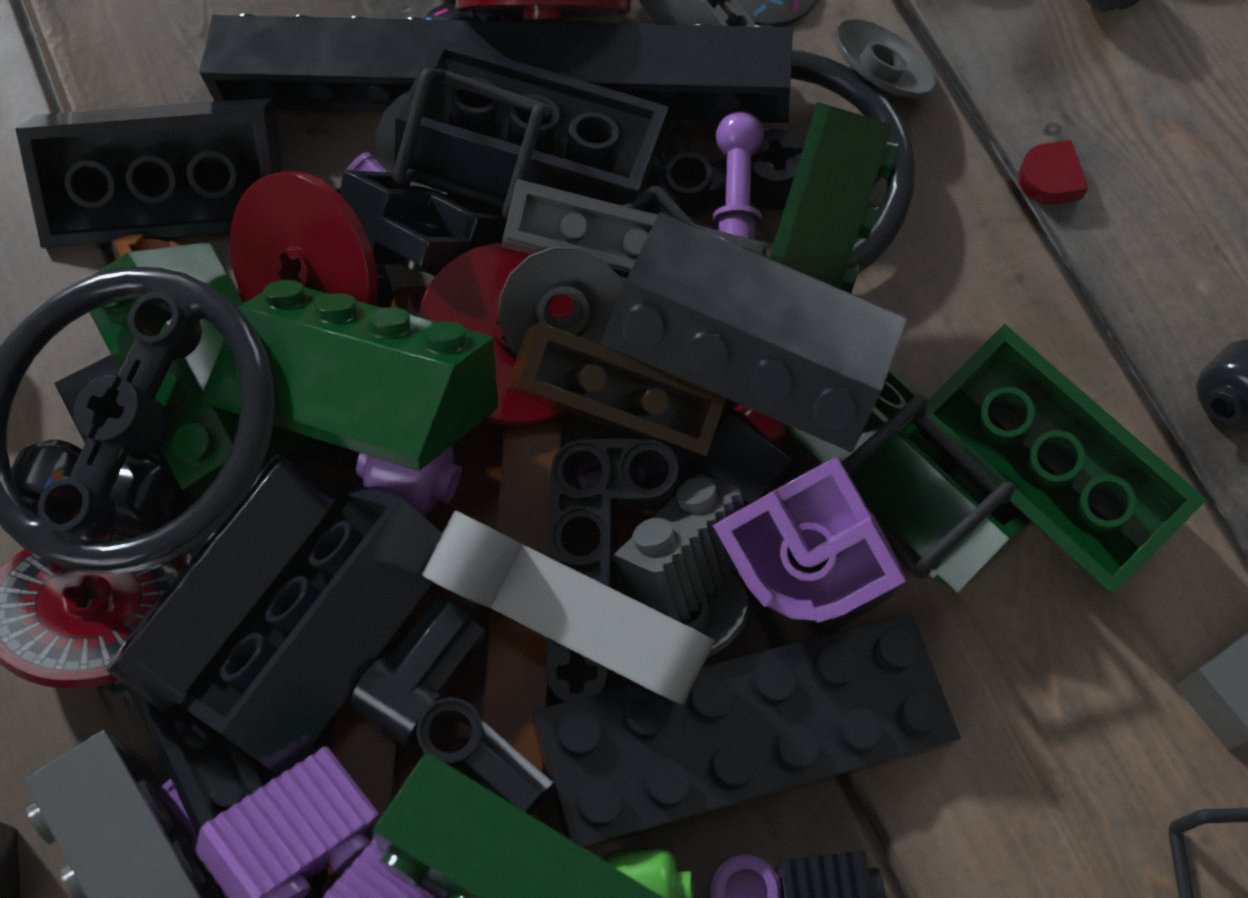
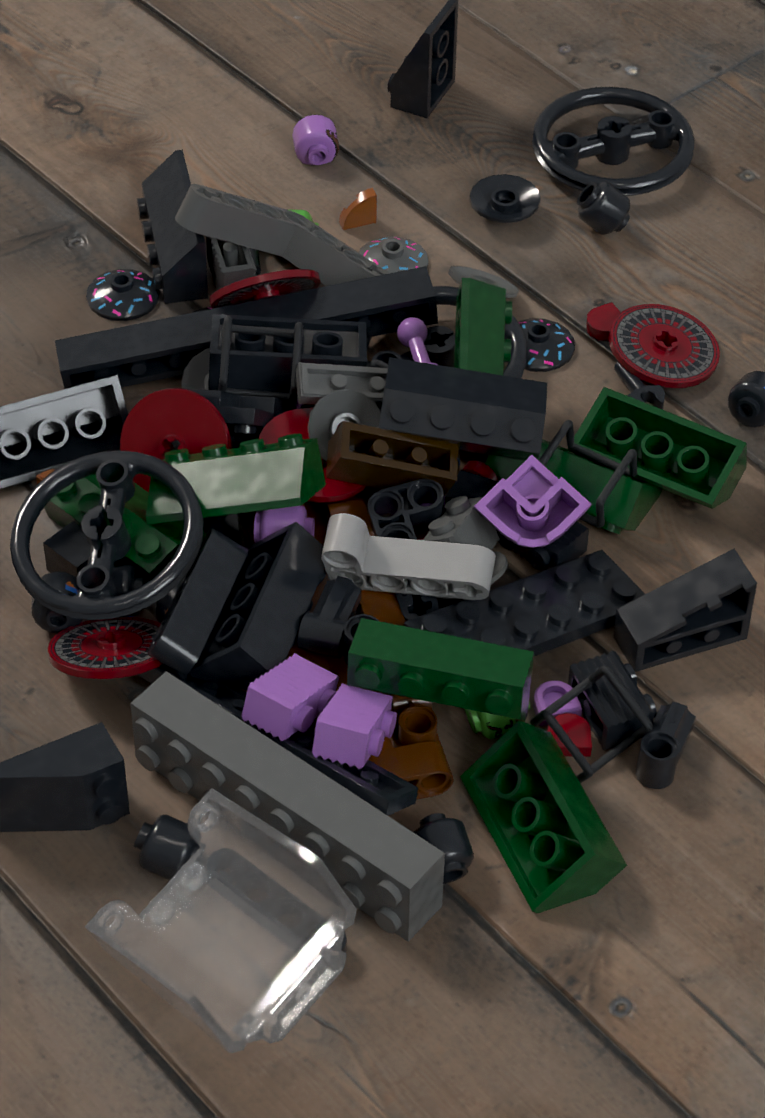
camera: 15 degrees left, 20 degrees down
none -> black dish [518,318,575,372]
none -> piece [609,304,720,388]
none -> black wedge [613,548,757,672]
none -> black bar [614,362,665,410]

